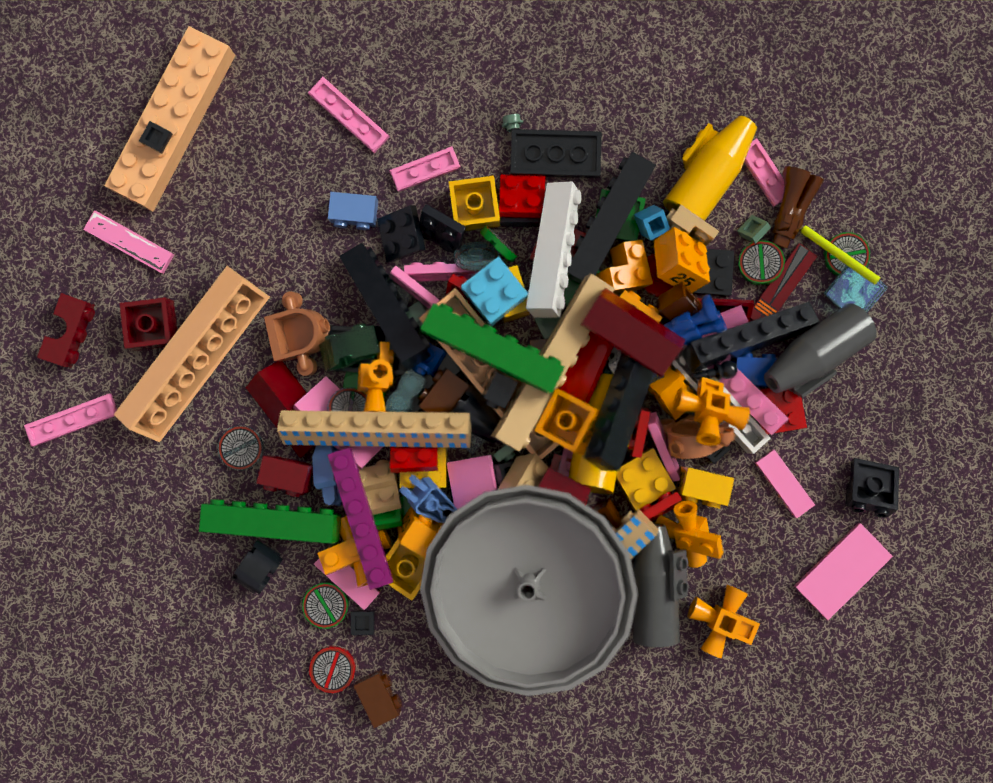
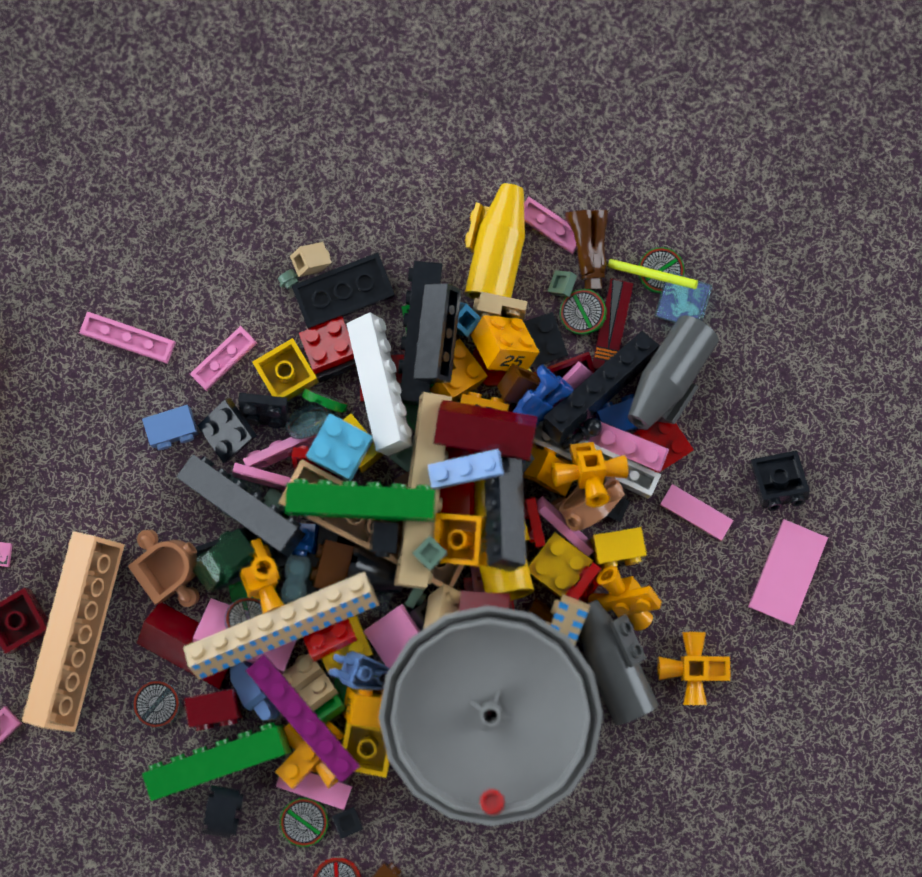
camera: 25 degrees left, 5 degrees down
none -> tan brick [290,242,332,277]
none -> sand green plate [412,536,448,571]
none -> black brick [414,283,462,383]
none -> light blue plate [428,449,504,490]
none -> red tile [479,789,505,816]

